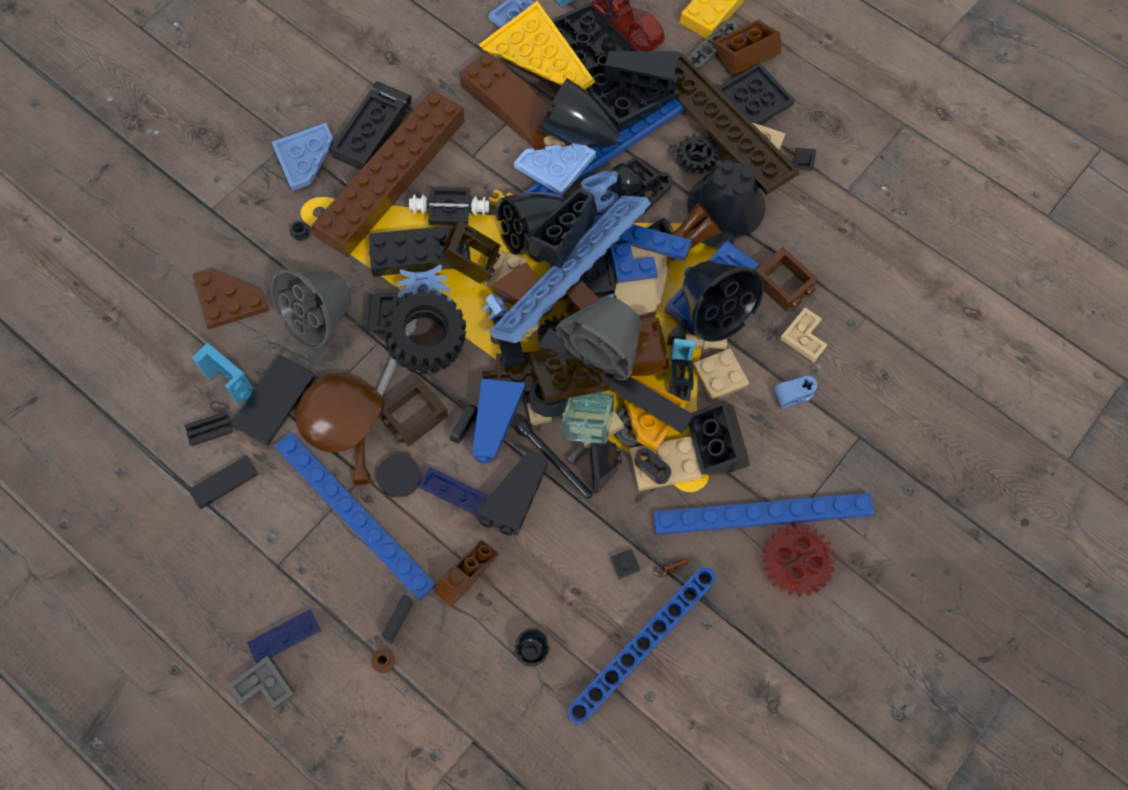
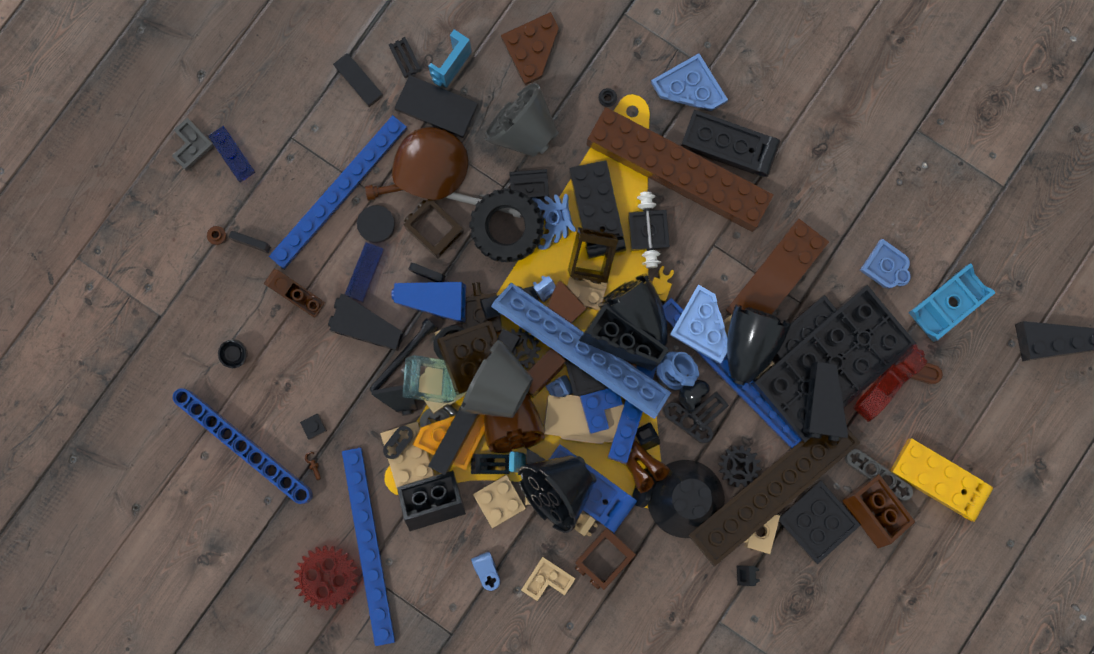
camera: 85 degrees right, 15 degrees up
yellow wing [479,1,595,89] -> none

